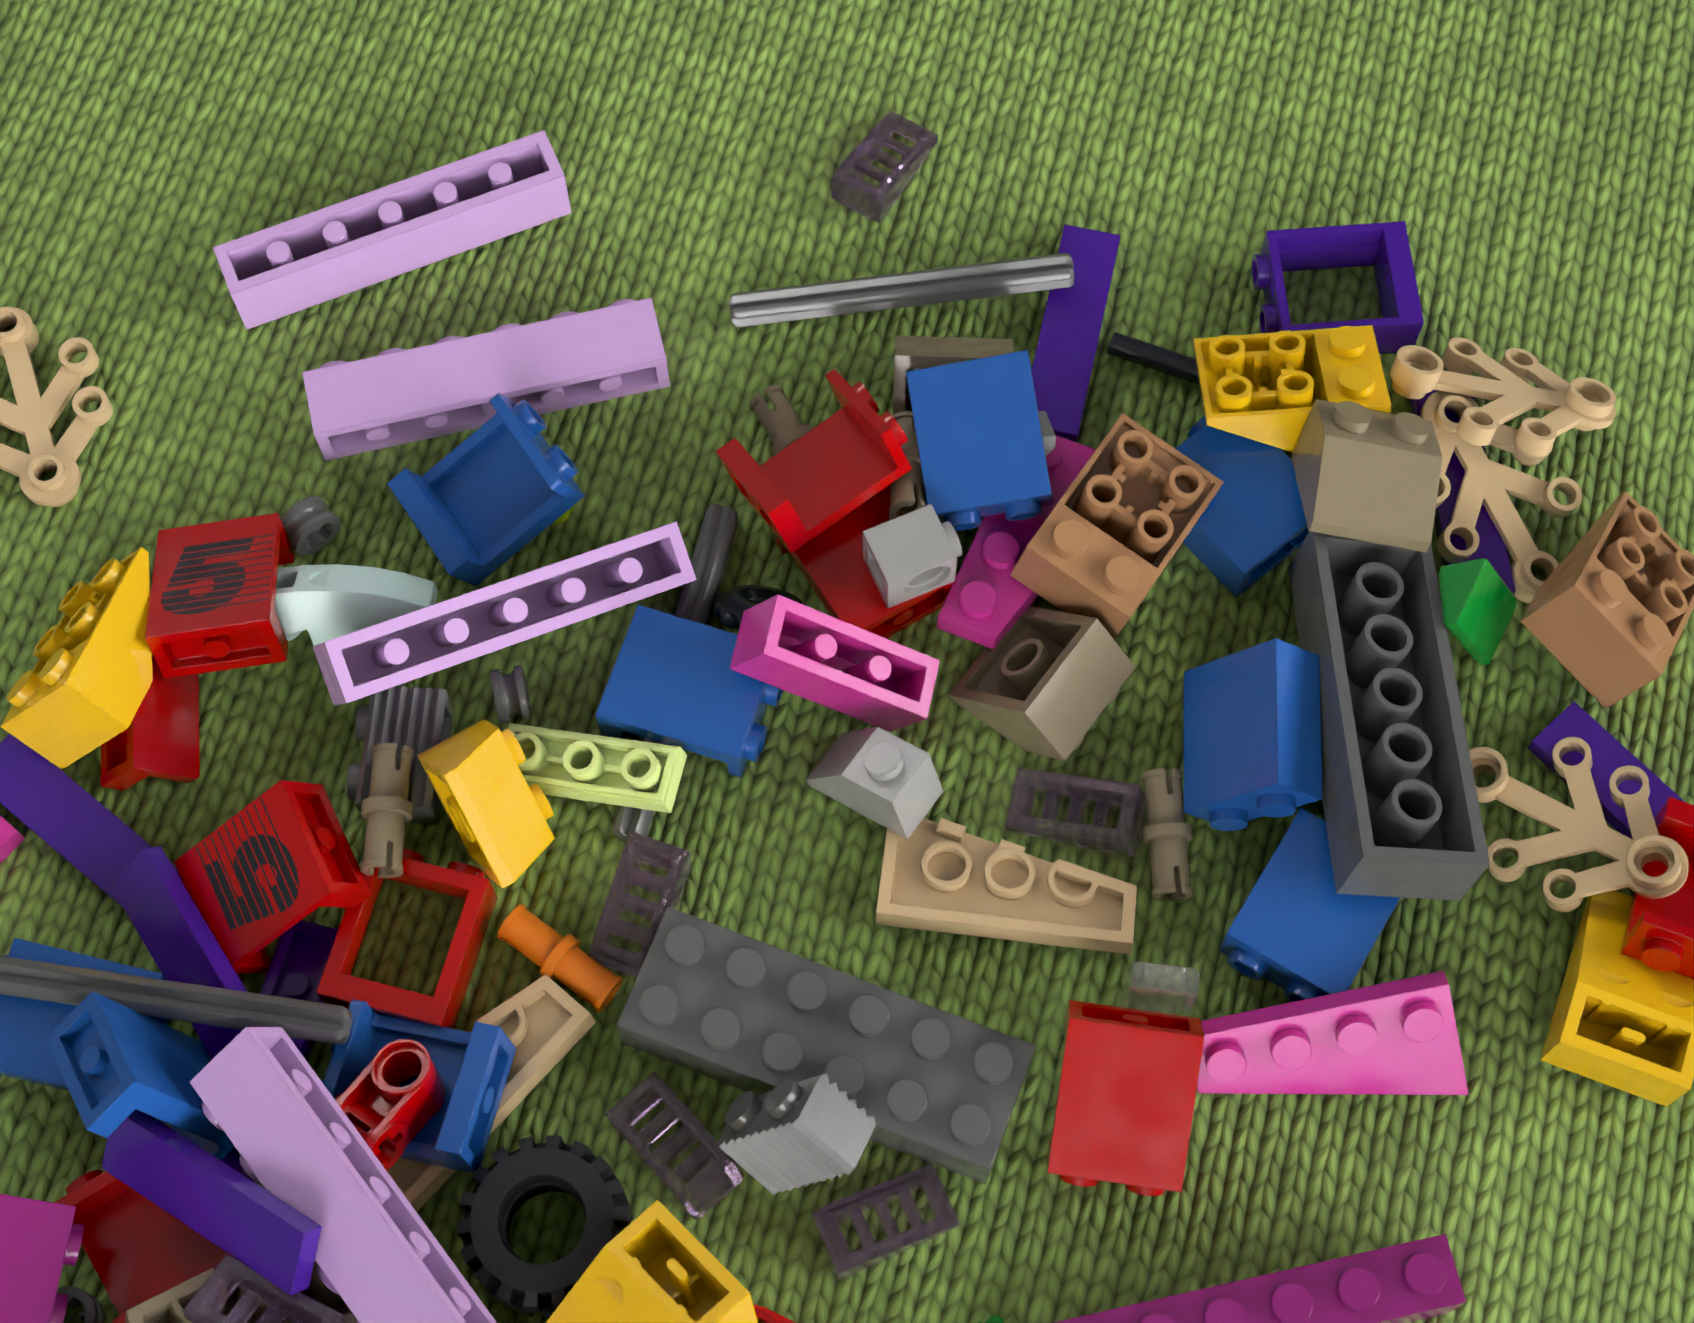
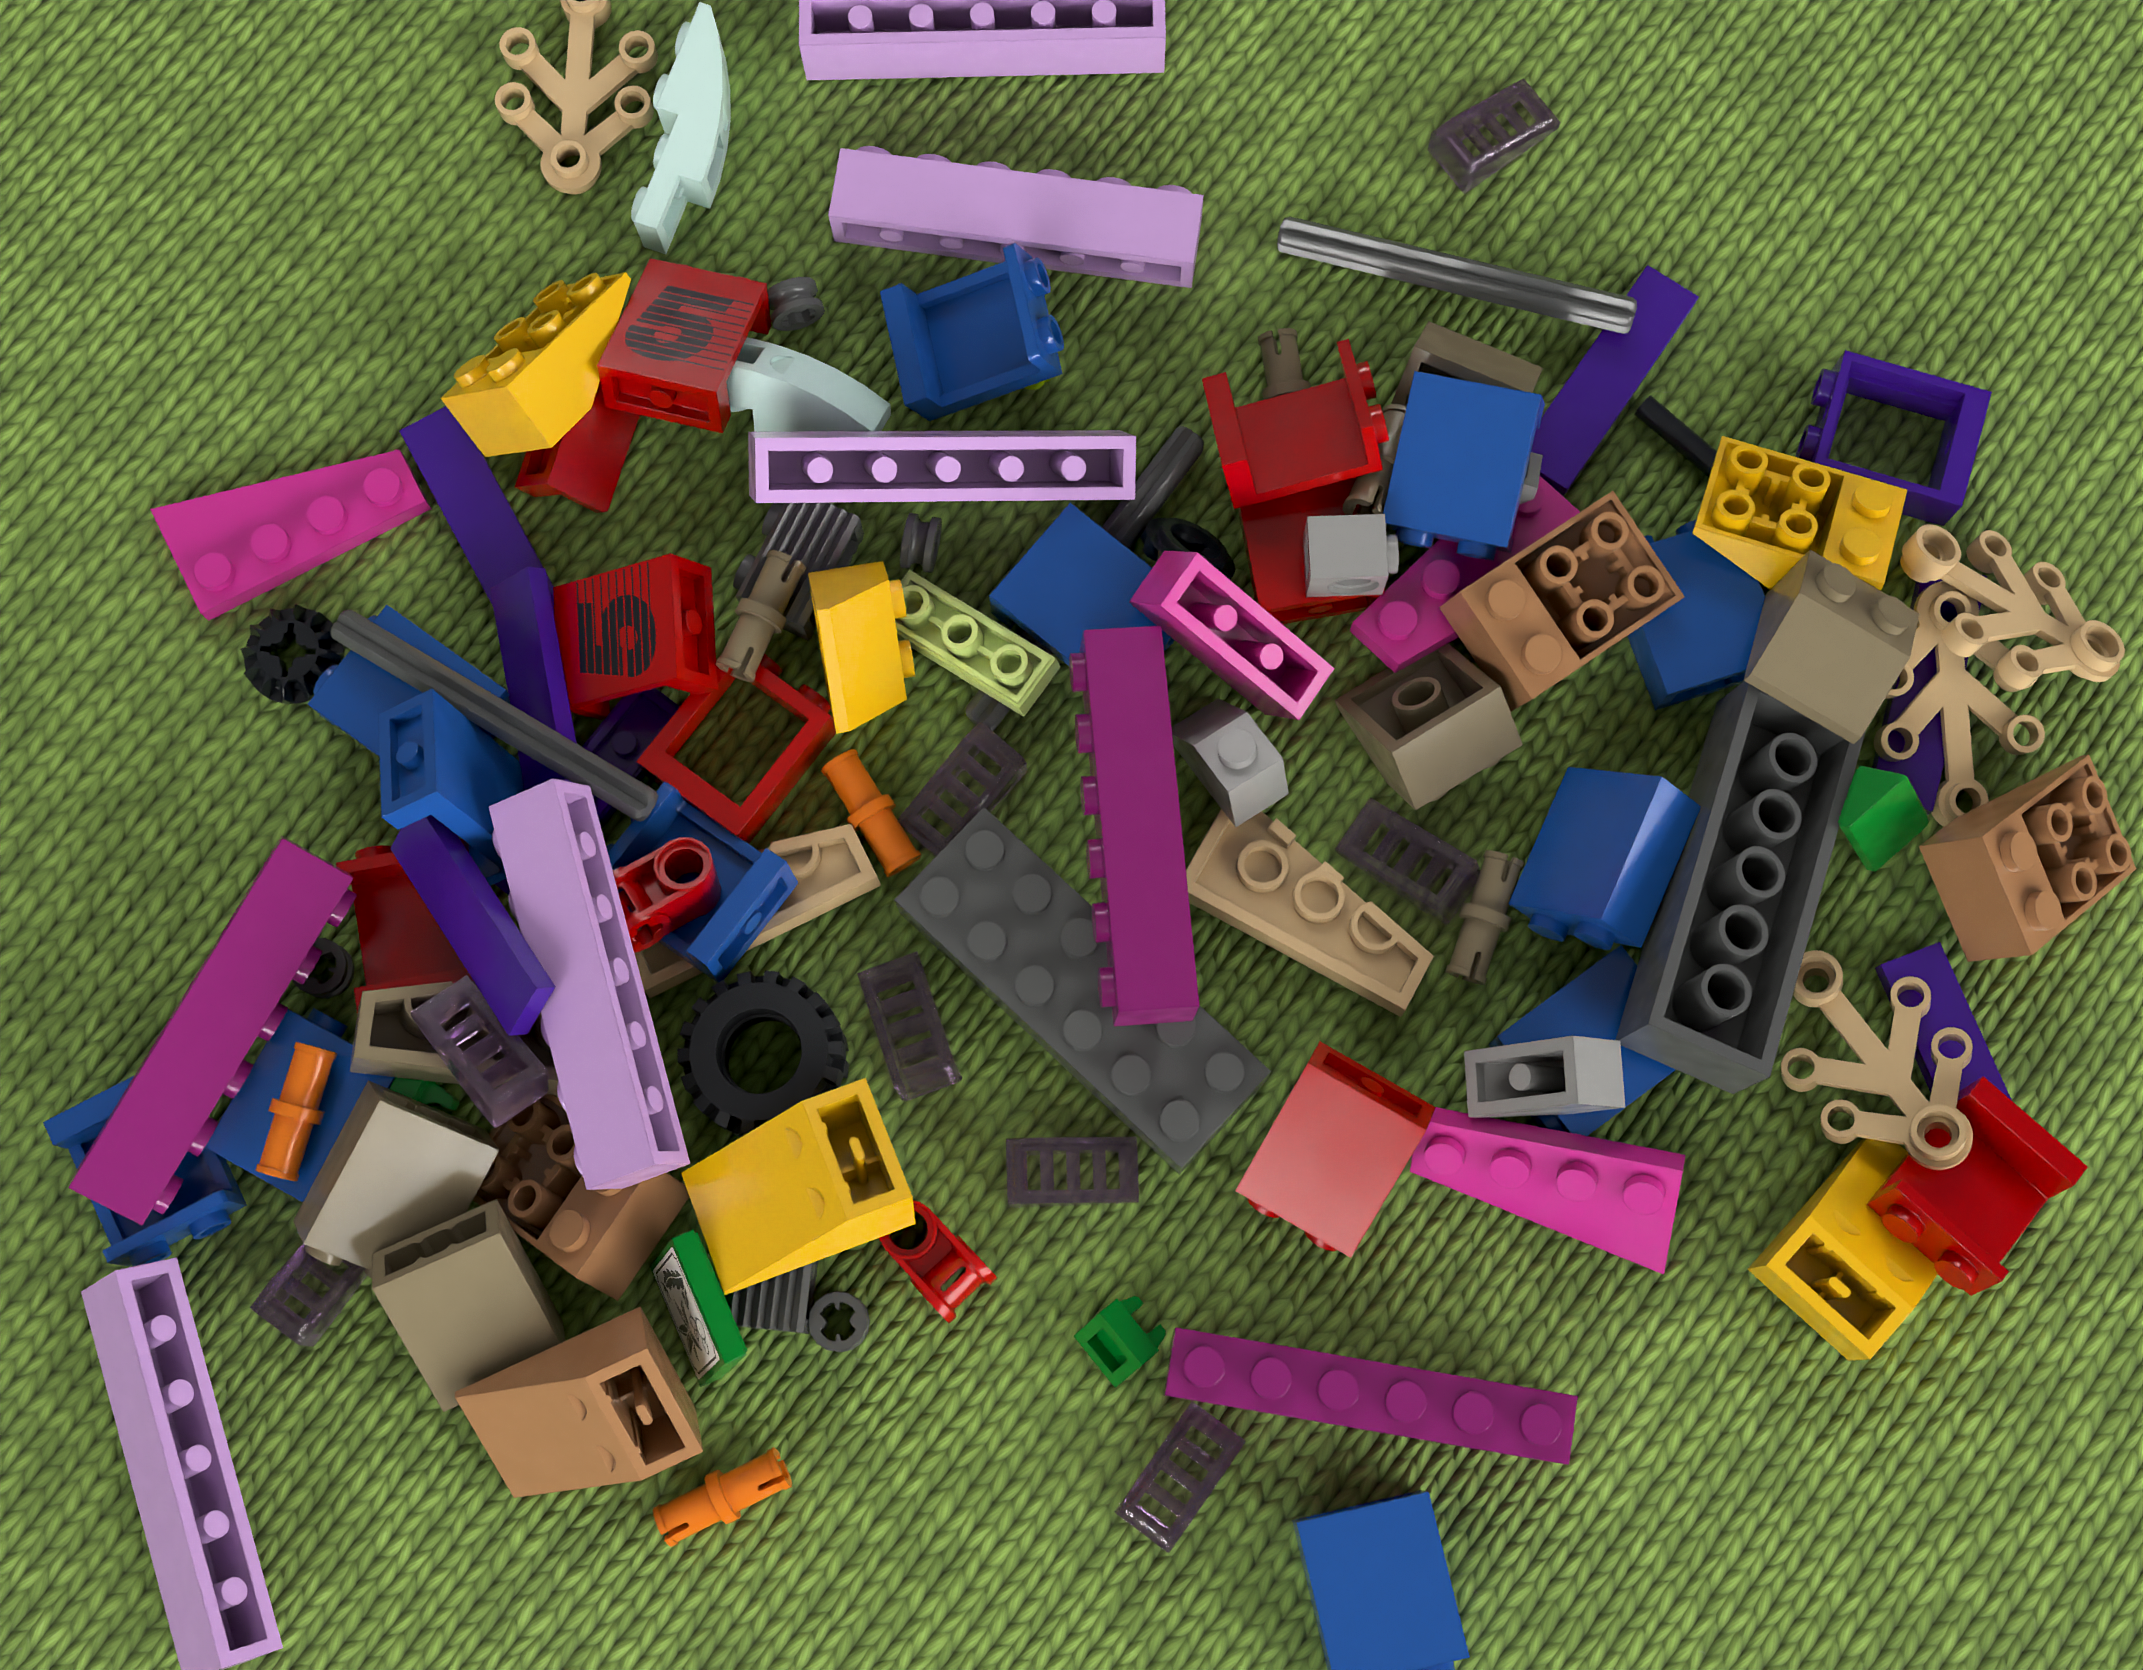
camera: 25 degrees right, 10 degrees up
brick [717,1074,876,1195] -> none
clear tile [1119,961,1200,1016] -> none
none -> light aqua slope [631,2,731,254]
none -> magenta brick [1069,626,1200,1026]
none -> light grey slope [1464,1036,1625,1118]

